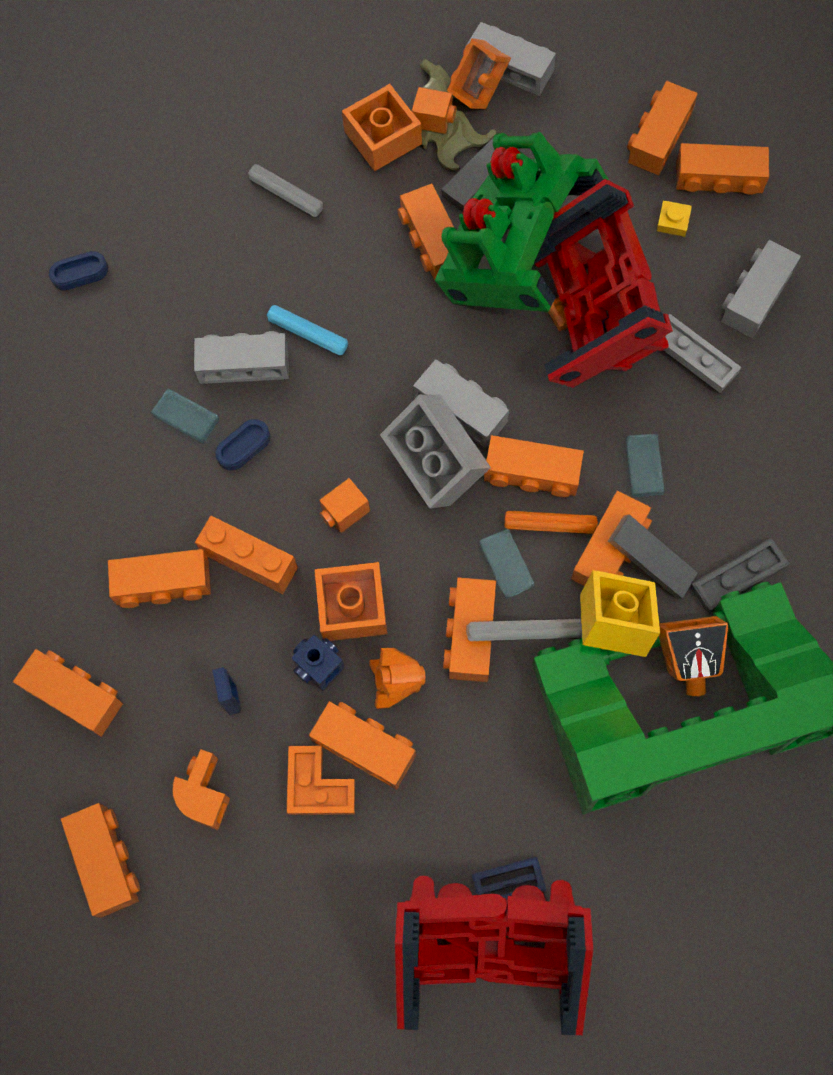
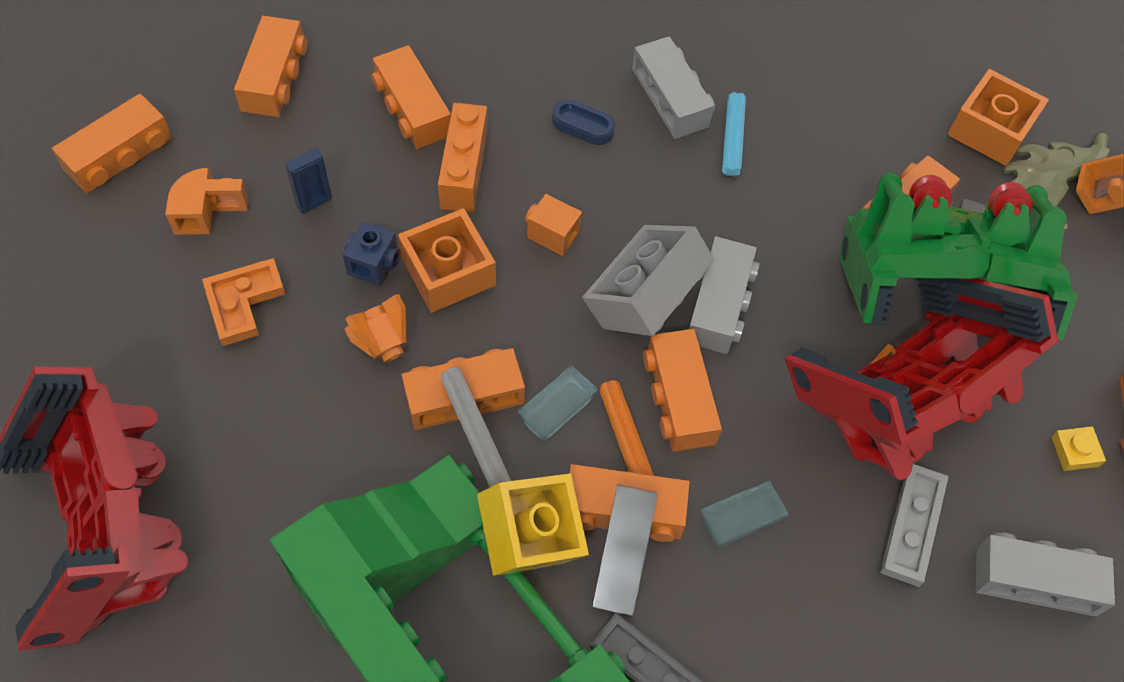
camera: 60 degrees right, 10 degrees down
clear light blue tile [151,388,220,444] -> none
light grey axle [248,164,323,217] -> none
orange brick [309,701,416,790] -> none
orange brick [412,87,456,134] -> none
dark blue tile [471,857,547,900] -> none
torso [659,616,728,696] -> none

